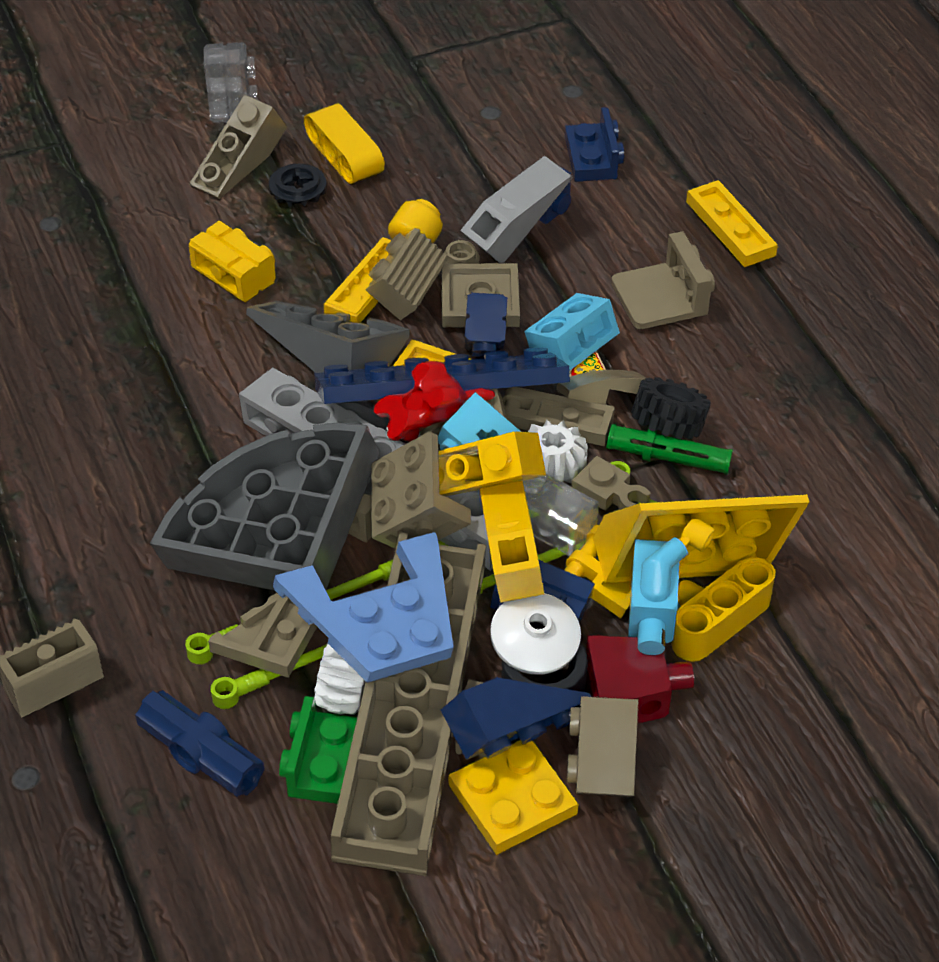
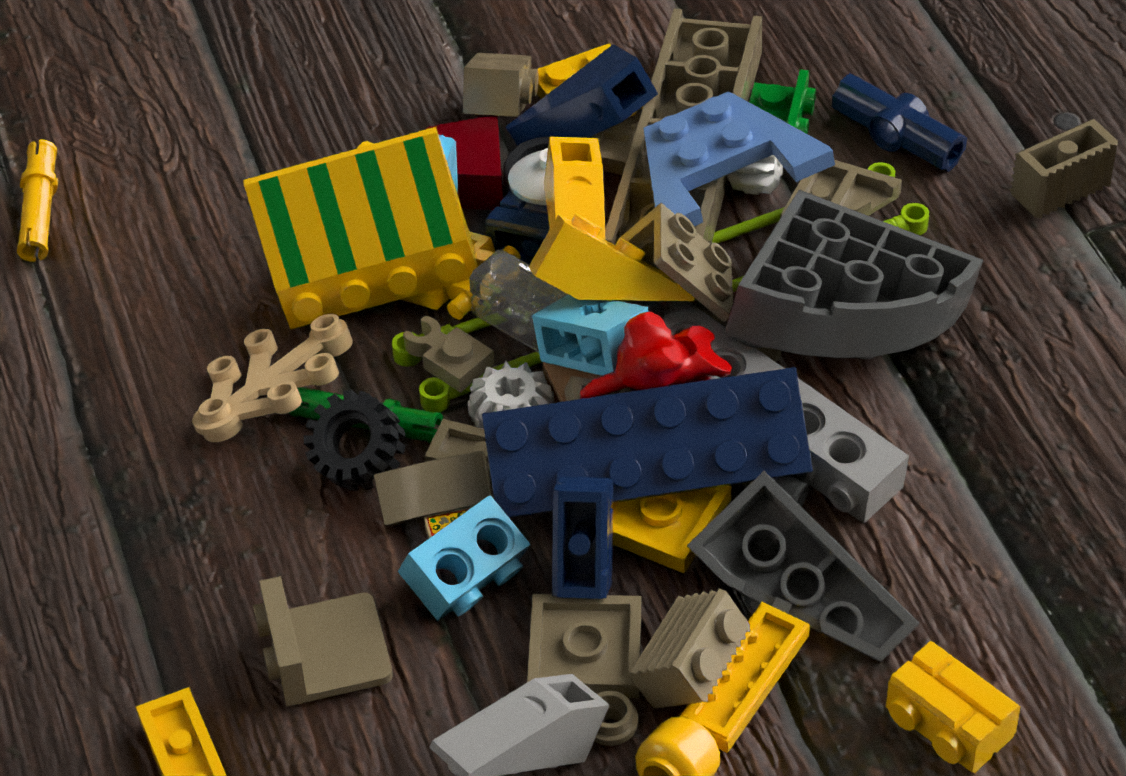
camera: 175 degrees left, 0 degrees up
none -> tan plant [192,314,353,442]

